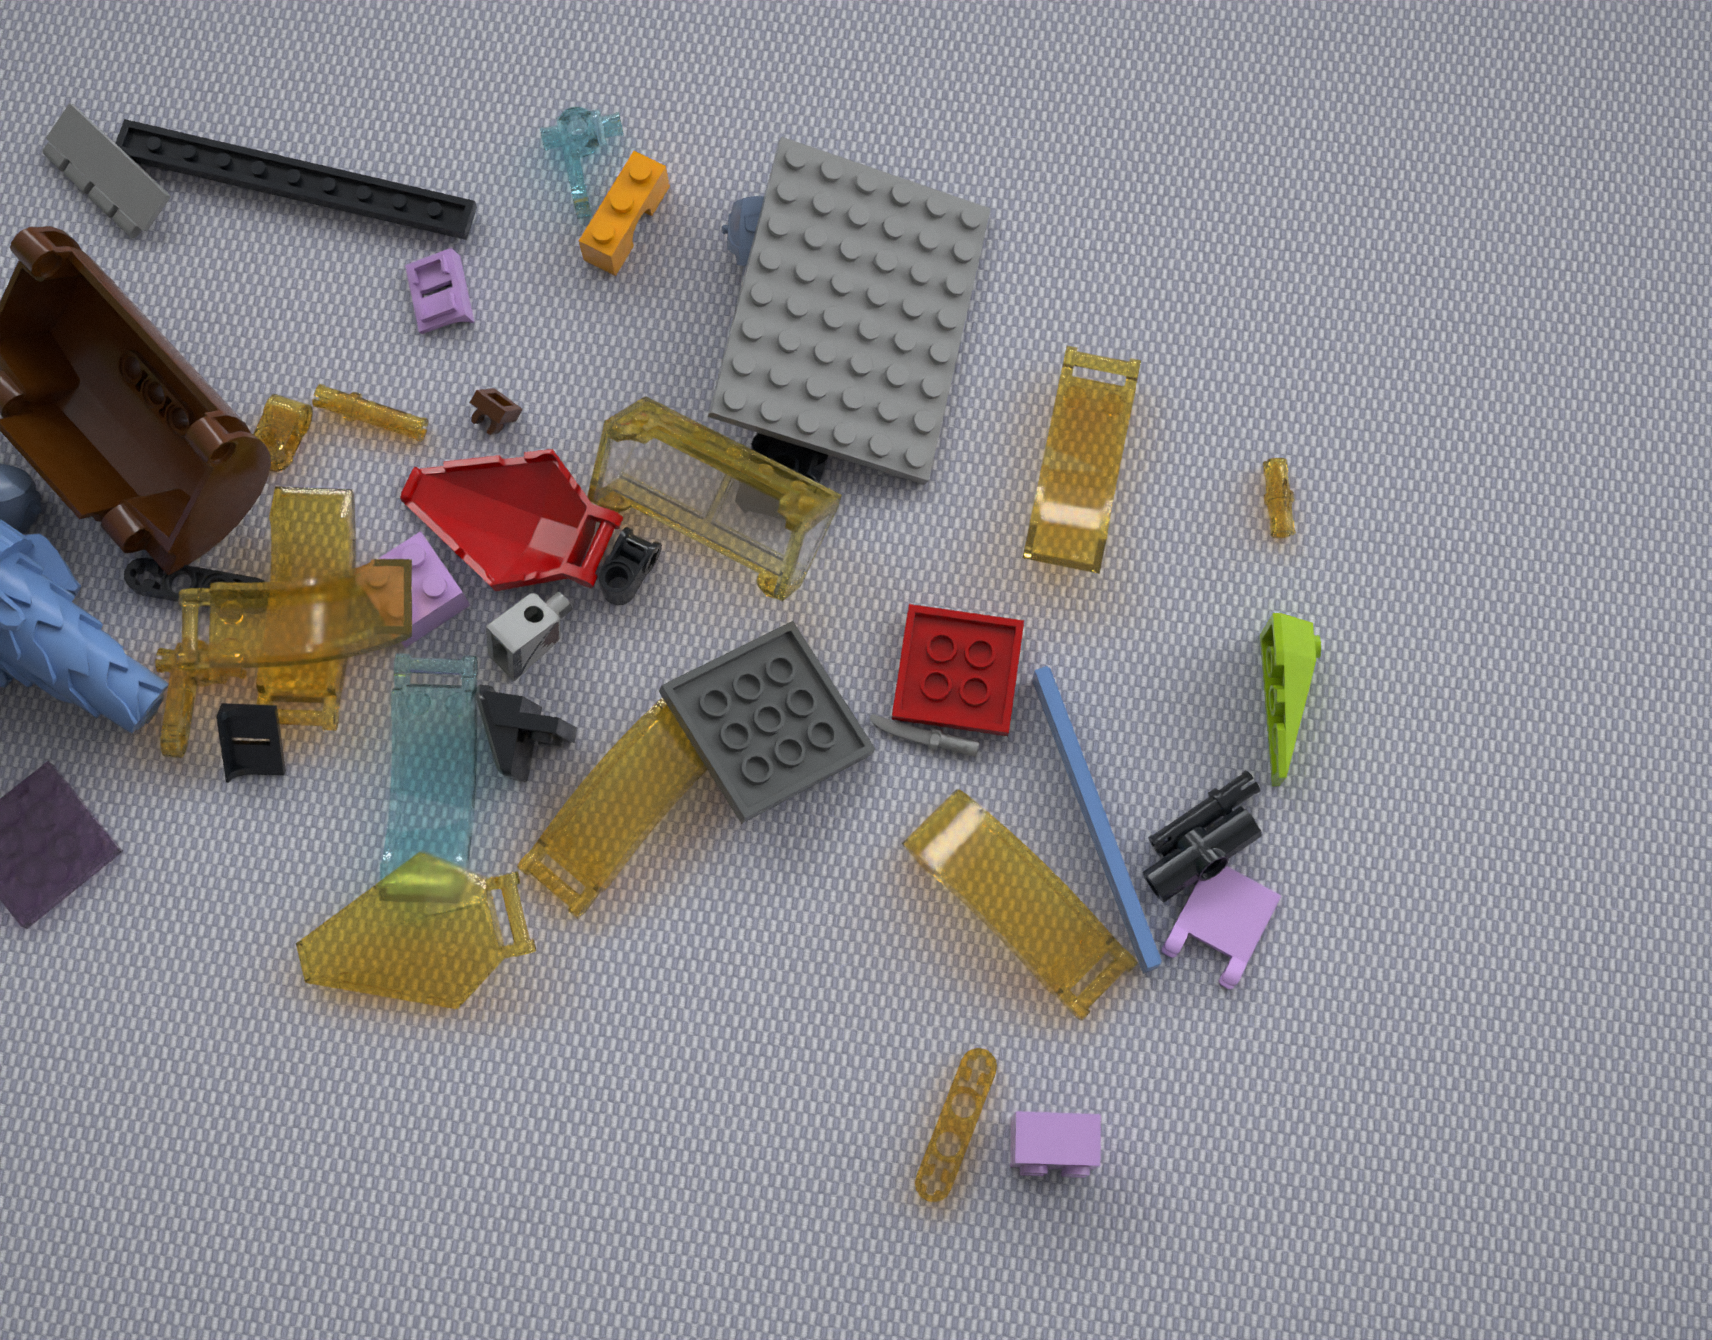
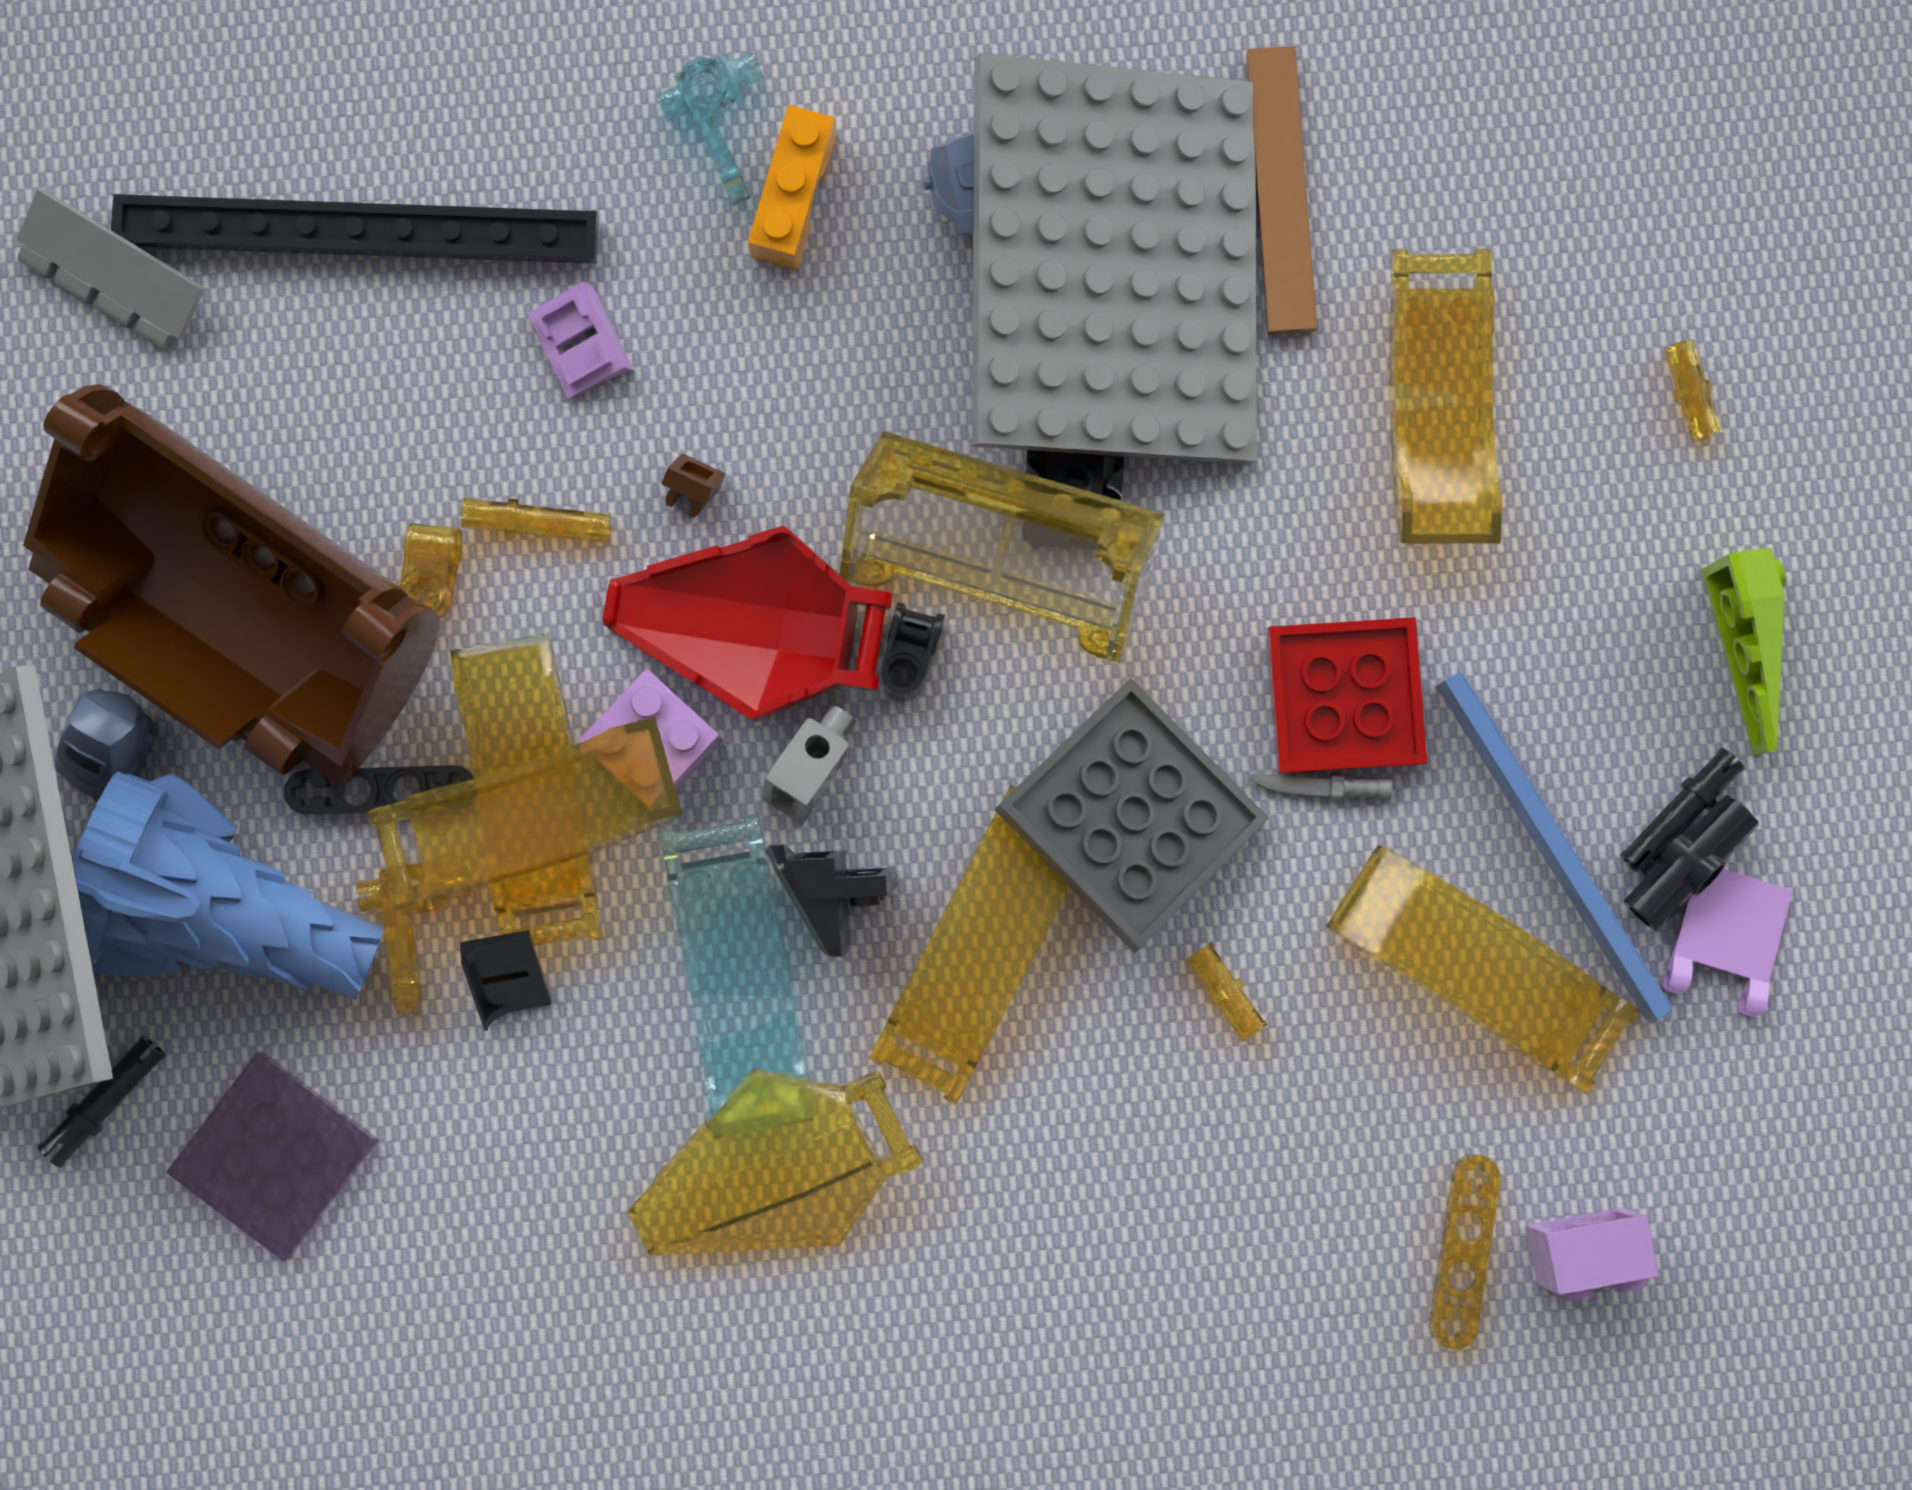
camera: 15 degrees left, 10 degrees up
none -> clear yellow pin [1185,942,1268,1042]
none -> medium nougat tile [1246,46,1317,335]

